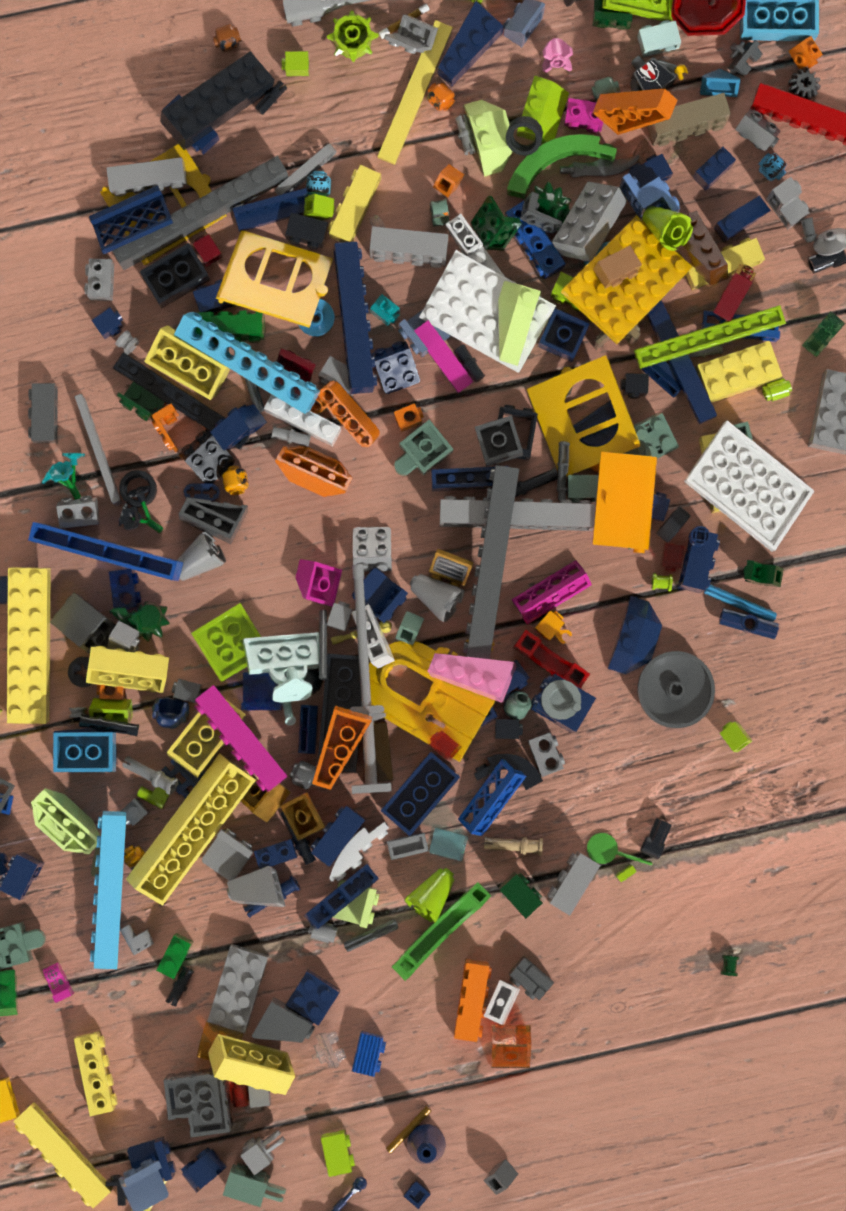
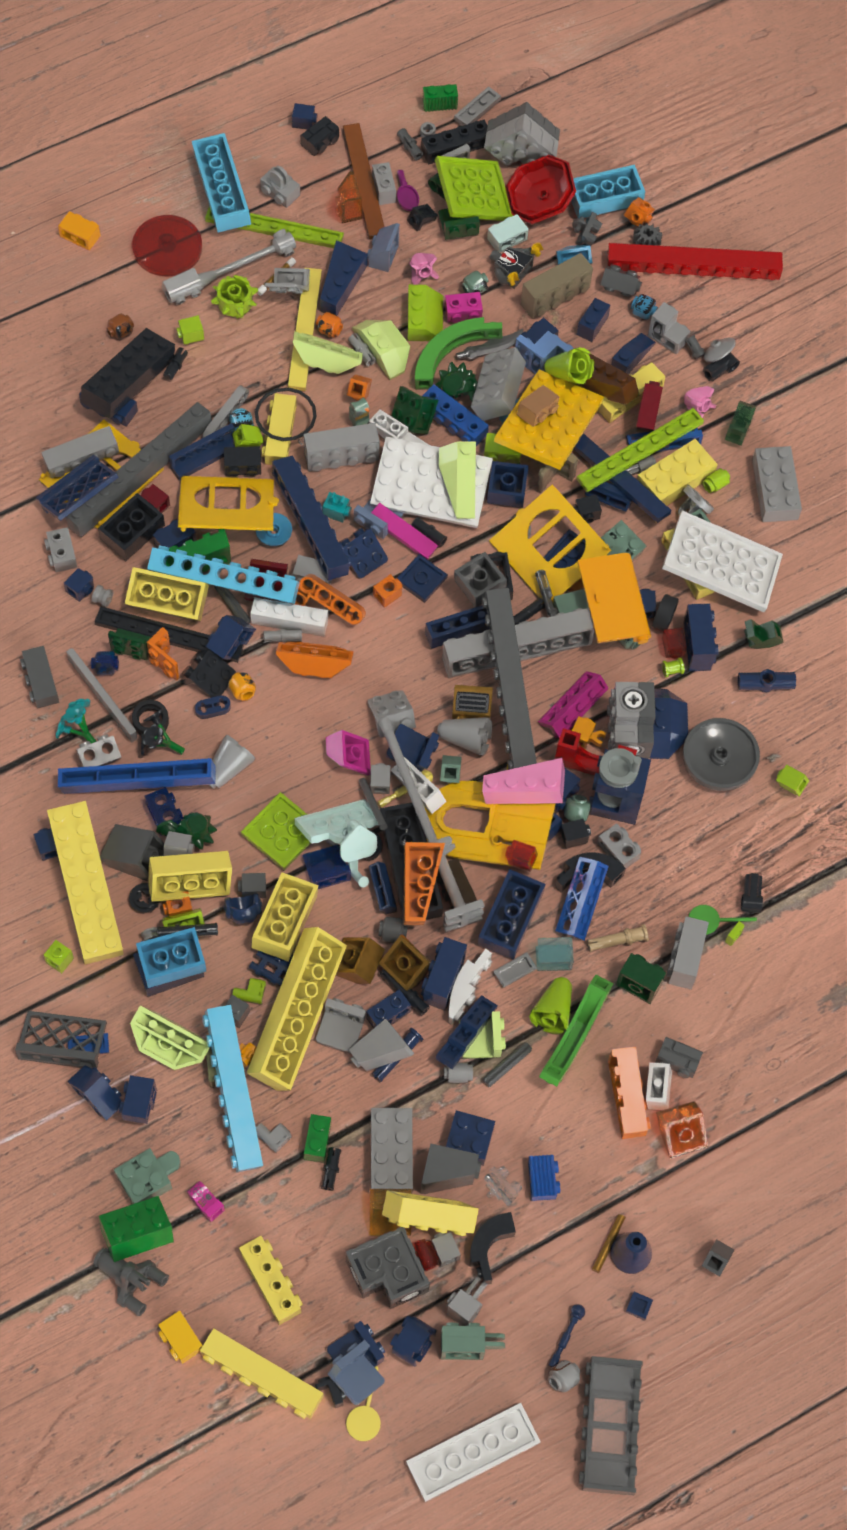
camera: 15 degrees left, 20 degrees down
light grey pin [122,756,178,795] -> none
dark grey wedge [179,497,248,544] -> none
dark pink brick [195,685,287,792] -> none
lime brick [321,1130,355,1177] -> none
sand green brick [394,419,453,476] -> none
black tyre [506,116,543,156] -> none
dark grey bracket [520,192,562,233] -> none
orange wedge [593,88,677,135] -> none
dark blue wheel [688,526,710,547] -> none
dark azure axle [704,584,777,622] -> none
none -> clear blue head [91,651,119,676]
none -> black piece [255,387,317,441]
none -> yellowish green wedge [293,331,362,374]
none -> dark blue tile [397,554,448,603]
none -> black arch [470,1212,516,1285]
none -> piece [607,682,655,759]
none -> light grey tile [678,485,714,515]
none -> bright pink brick [684,386,717,418]

